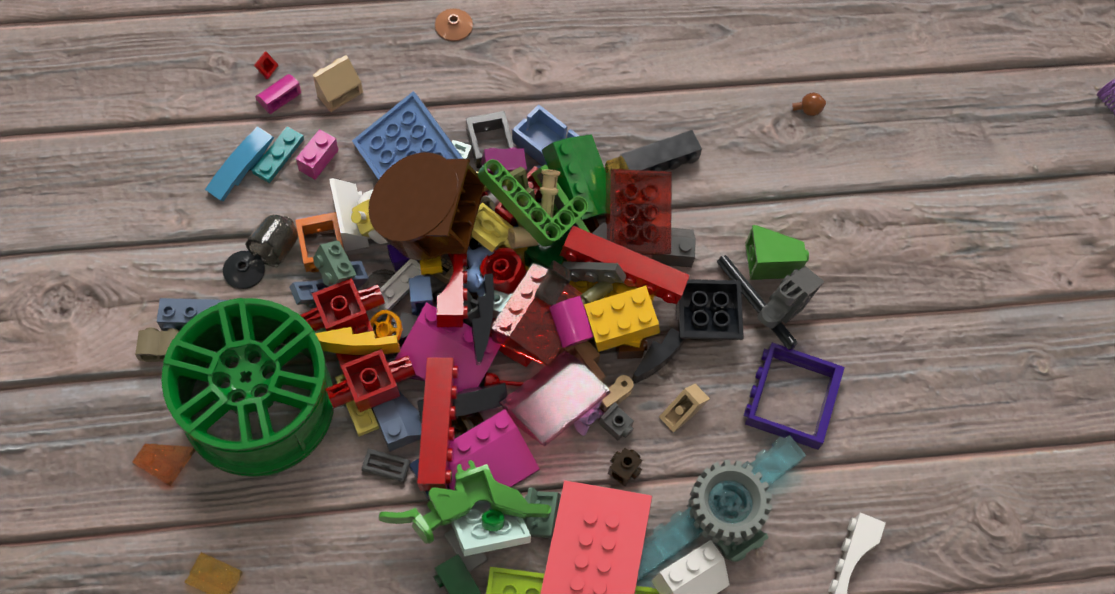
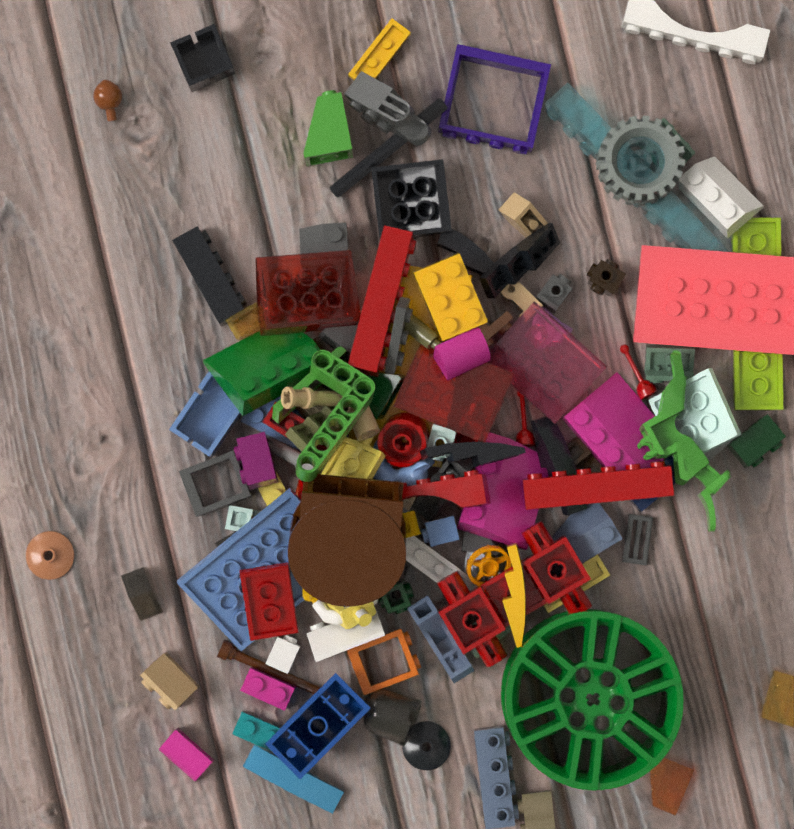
camera: 90 degrees left, 20 degrees up
red slope [254,51,279,79] -> none
sand green bracket [313,241,356,287] -> none
green tile [482,510,504,531] -> none
clear smoke slope [535,260,571,306] -> none
none -> clear smoke slope [121,567,163,621]
none -> black piece [170,24,235,92]
none -> reddish brown piece [217,639,321,694]
none -> red tile [239,562,299,641]
none -> blue brick [265,673,371,779]
none -> white brick [266,635,301,674]
none -> yellow plate [348,18,411,80]
none -> dark green brick [378,578,414,614]
none -> black slope [479,223,560,299]
none -> red hinge [620,344,658,400]

